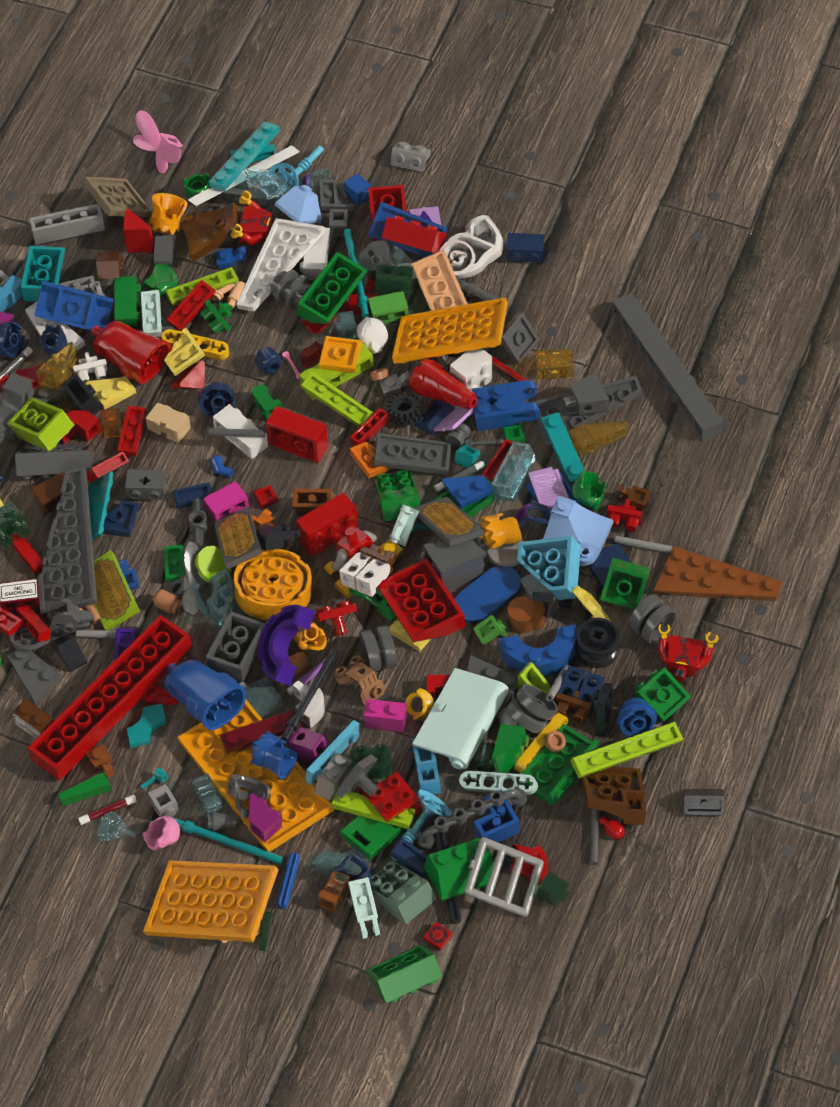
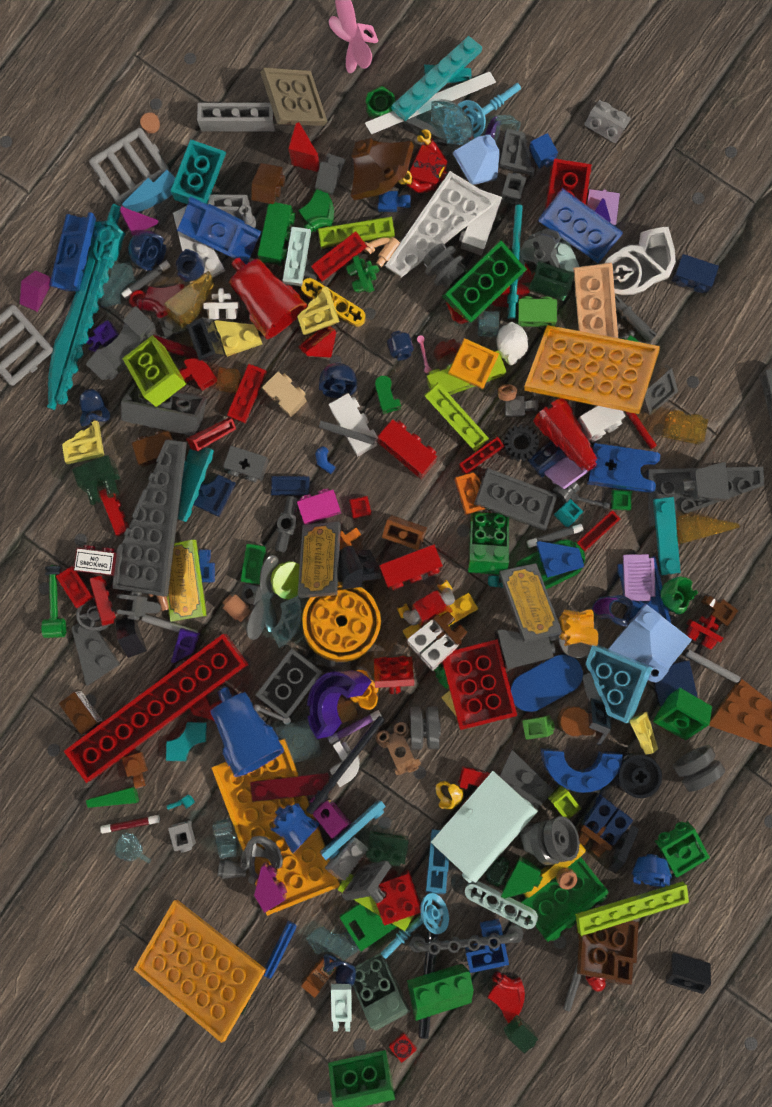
camera: 15 degrees right, 30 degrees up
bright pink hair [142,816,180,851] -> none
light orange hat [149,193,187,235] -> none
teal bar [173,817,284,864] -> none
dark pink brick [364,699,407,733] -> none
red wedge [381,215,447,253] -> none
light aqua hinge [390,504,419,546] -> none
dark blue tile [390,837,428,878] -> none
light grey bar [464,837,544,917] -> none
clear light blue brick [491,442,536,502] -> none
light grey piece [546,665,568,701] -> none
red torso [658,624,719,682] -> none

